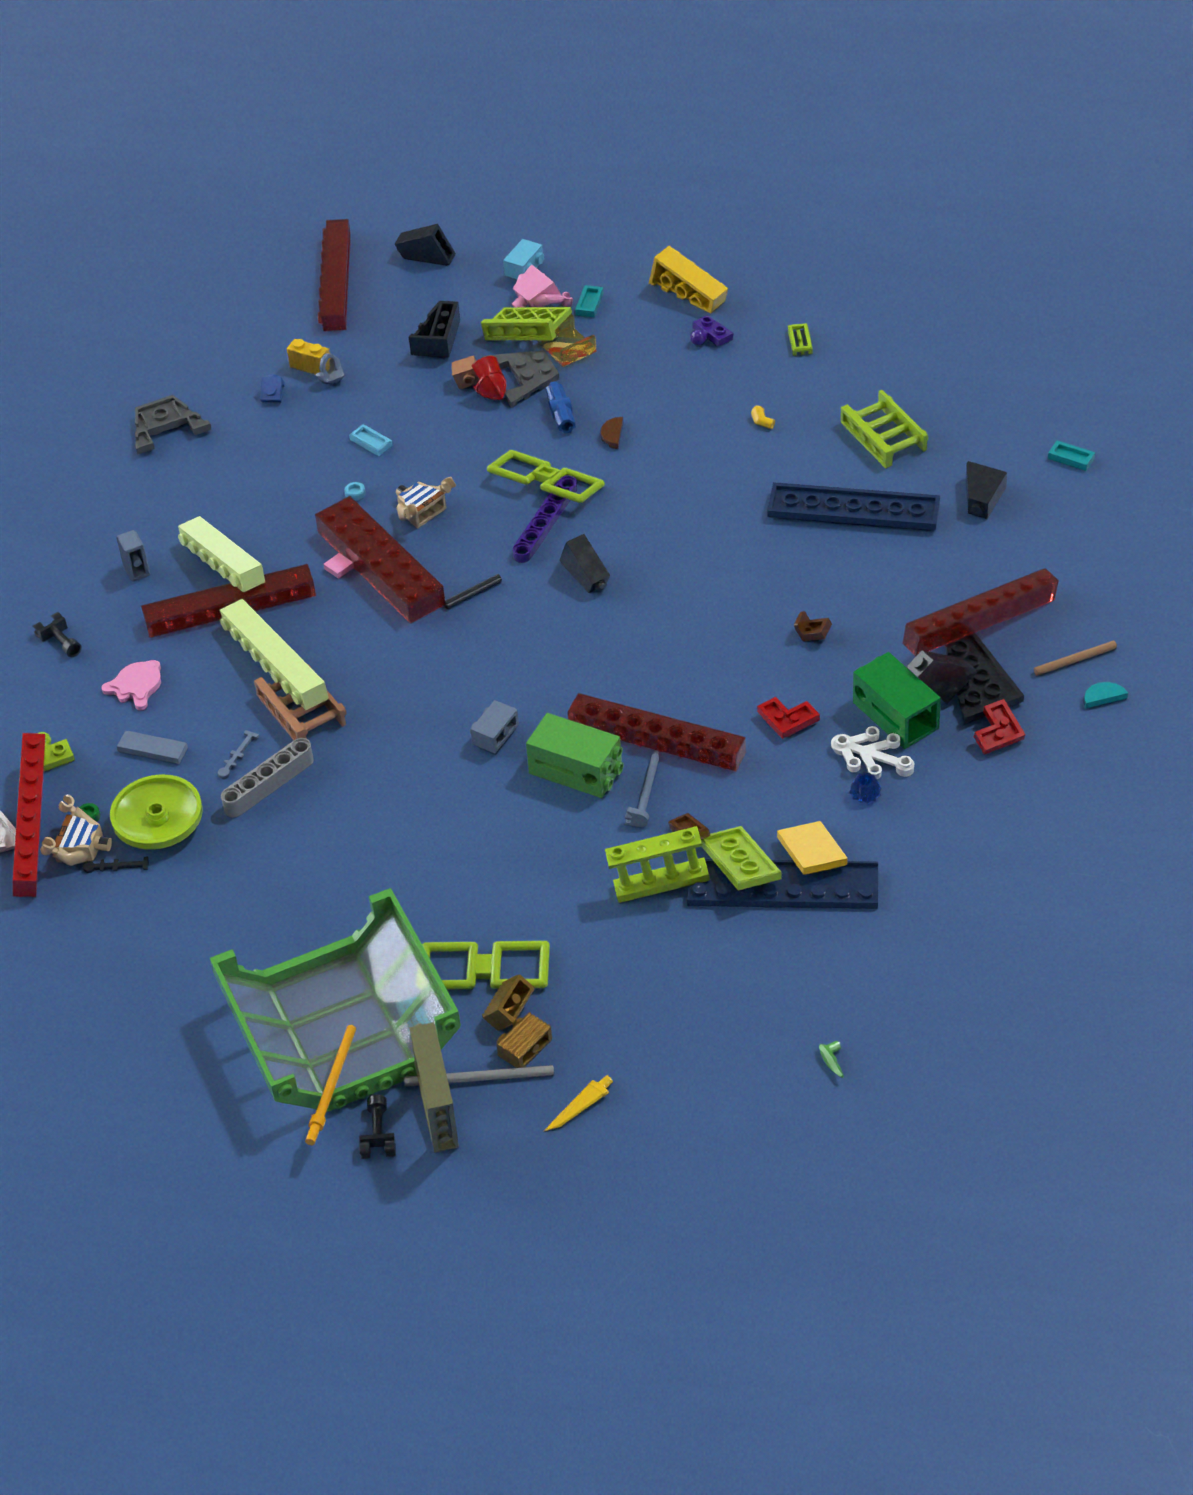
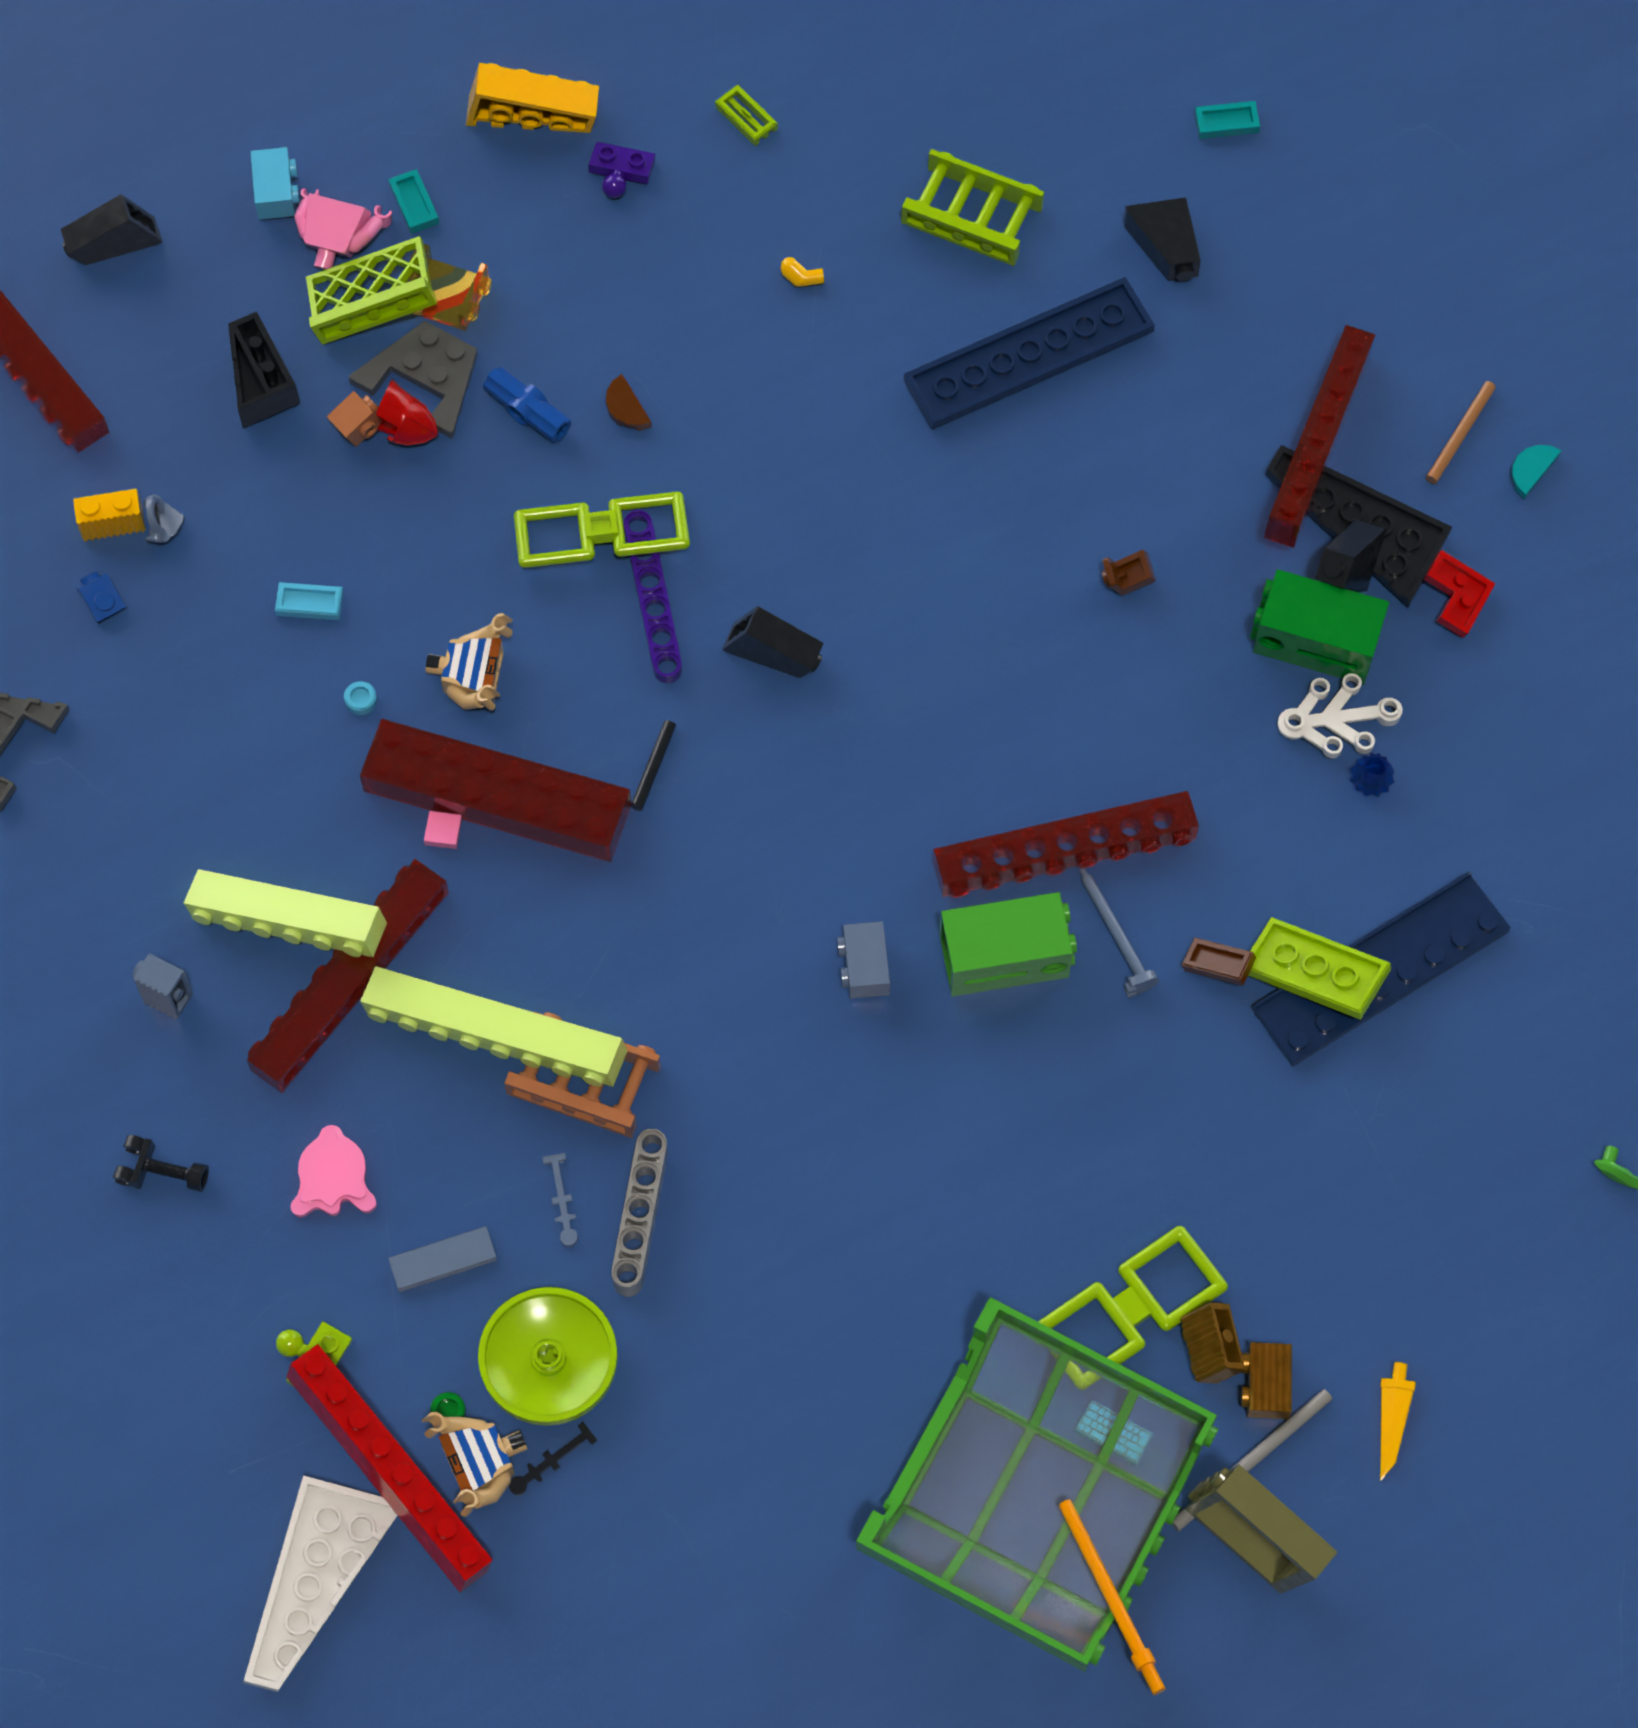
camera: 40 degrees left, 20 degrees up
black bar [359,1095,396,1159] -> none
lime fence [605,826,710,903] -> none
red plate [757,697,820,739] -> none
yellow tile [777,821,847,875] -> none

